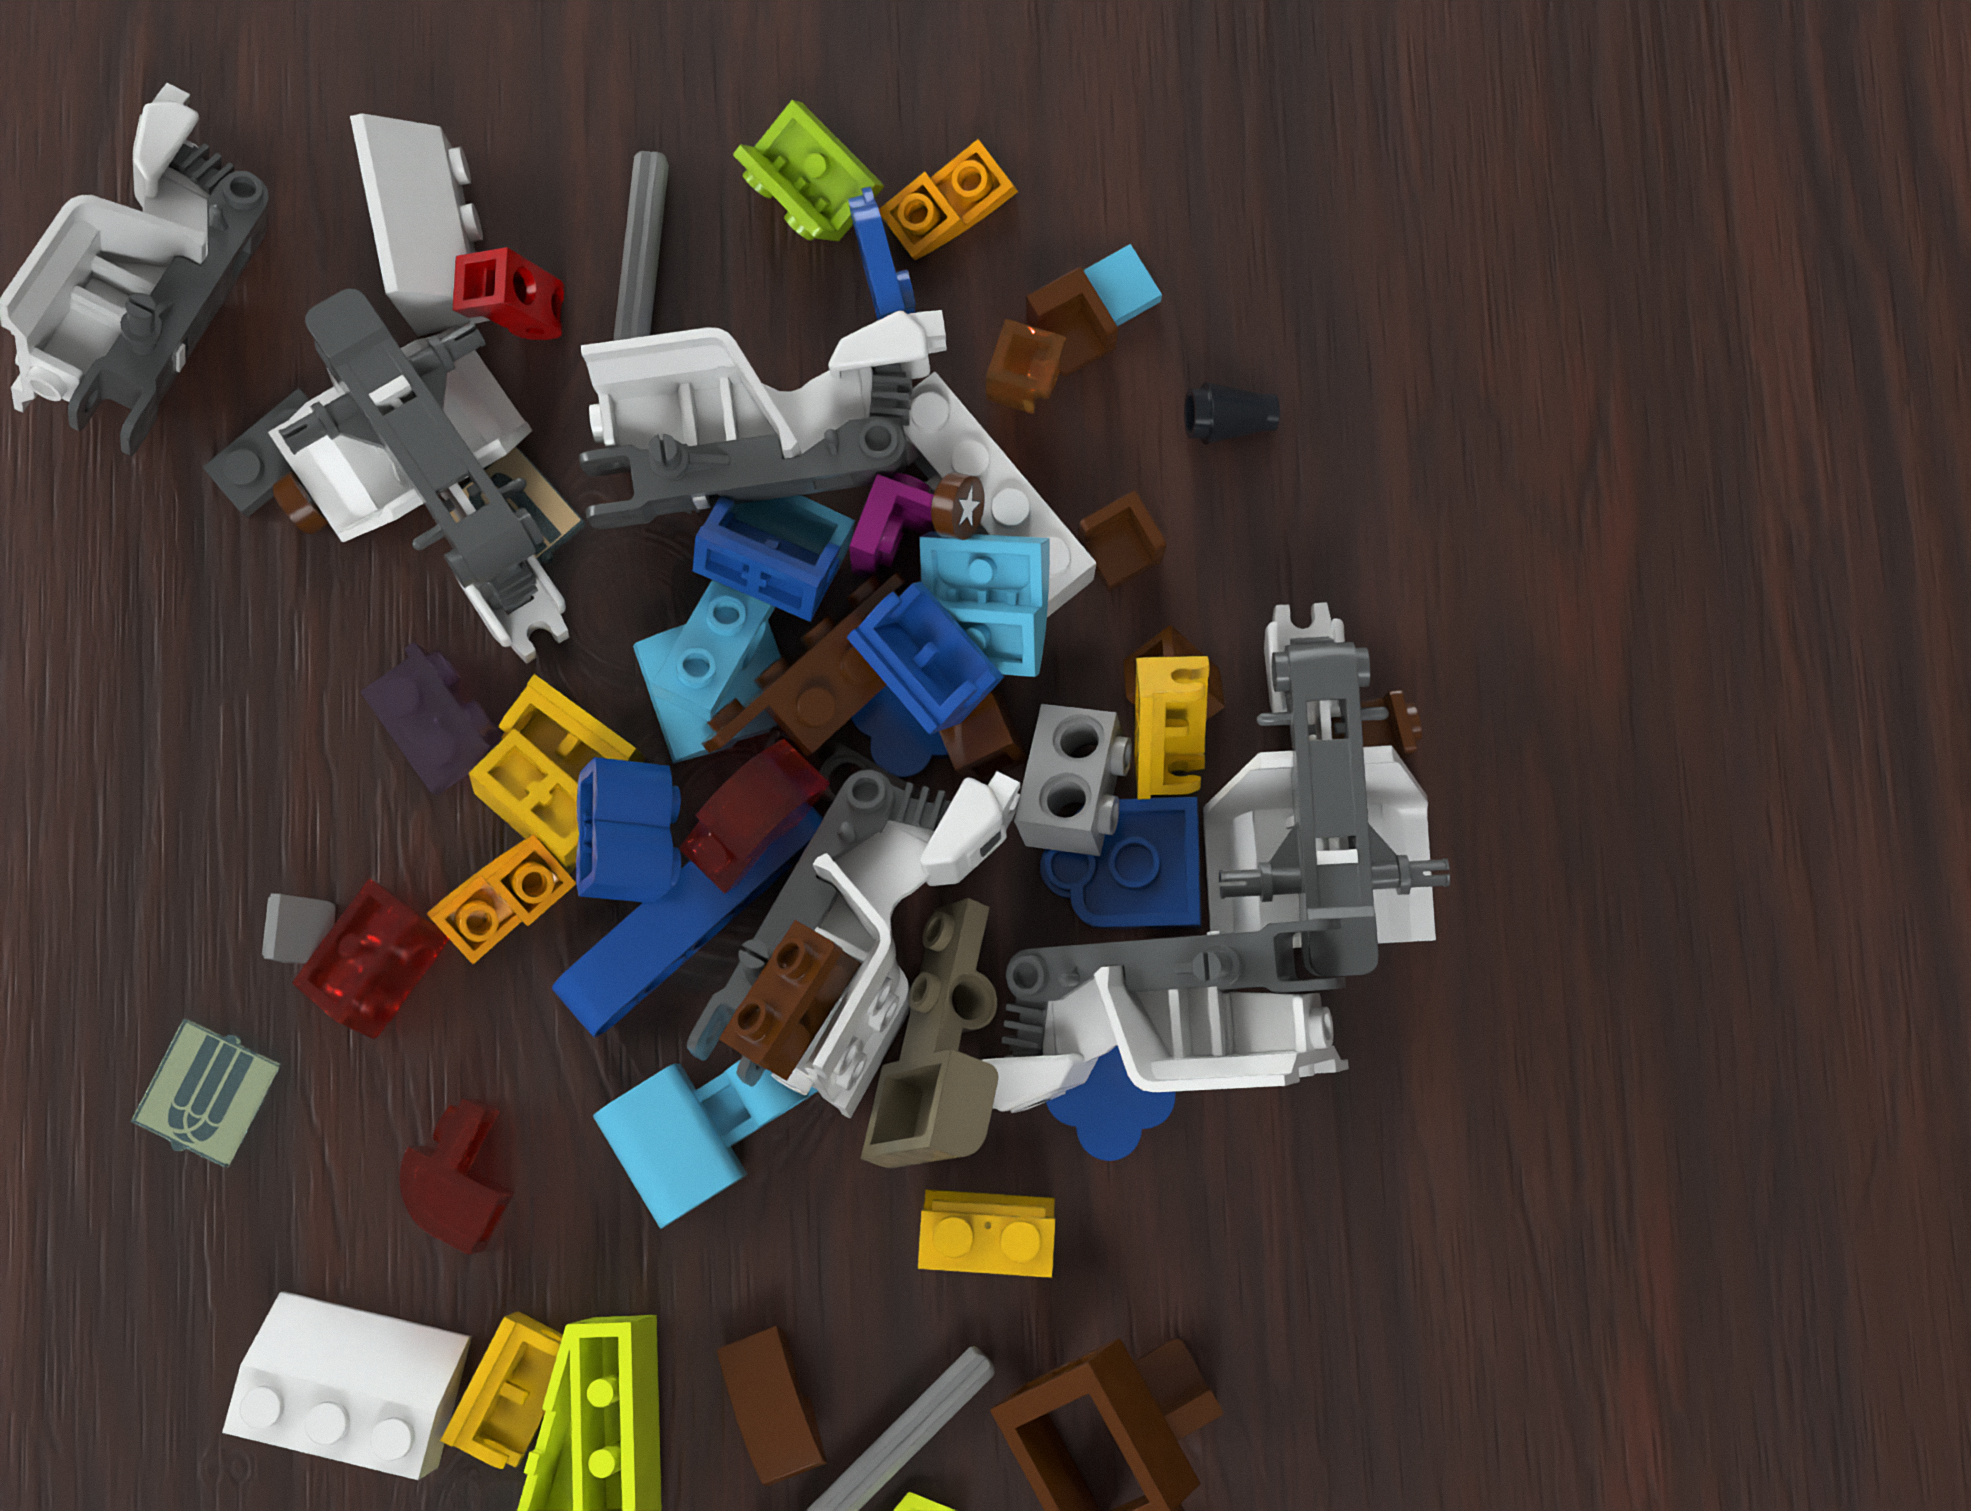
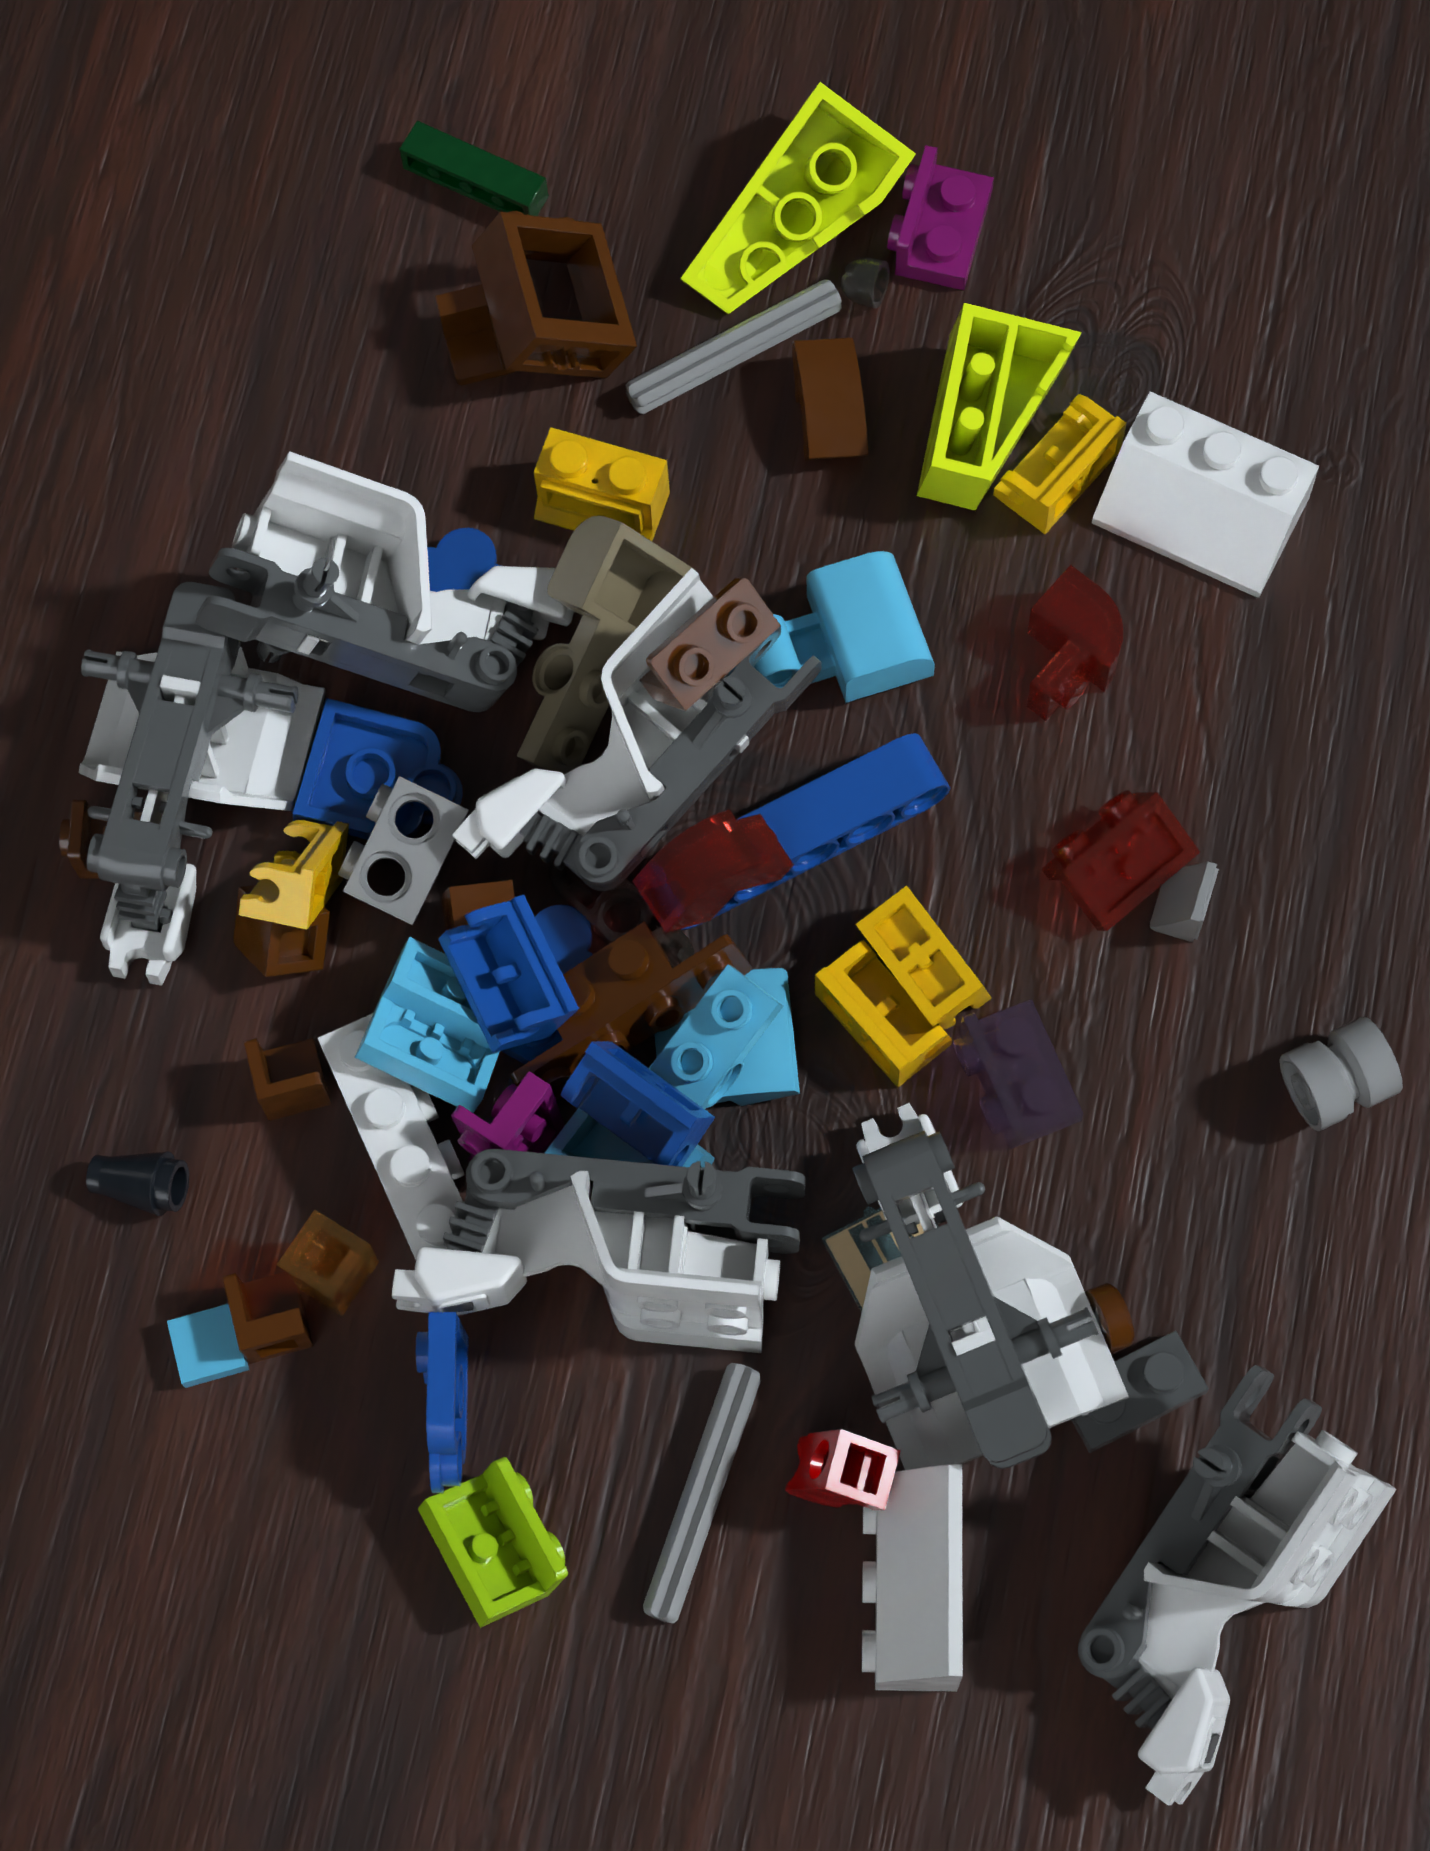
camera: 165 degrees left, 10 degrees down
clear light blue piece [130,1019,281,1167] -> none
light orange slope [426,835,576,964] -> none
blue brick [576,757,681,903] -> none
light orange slope [879,139,1018,260] -> none
reddish brown tile [931,472,985,540] -> none
none -> light grey wheel [1279,1017,1403,1131]

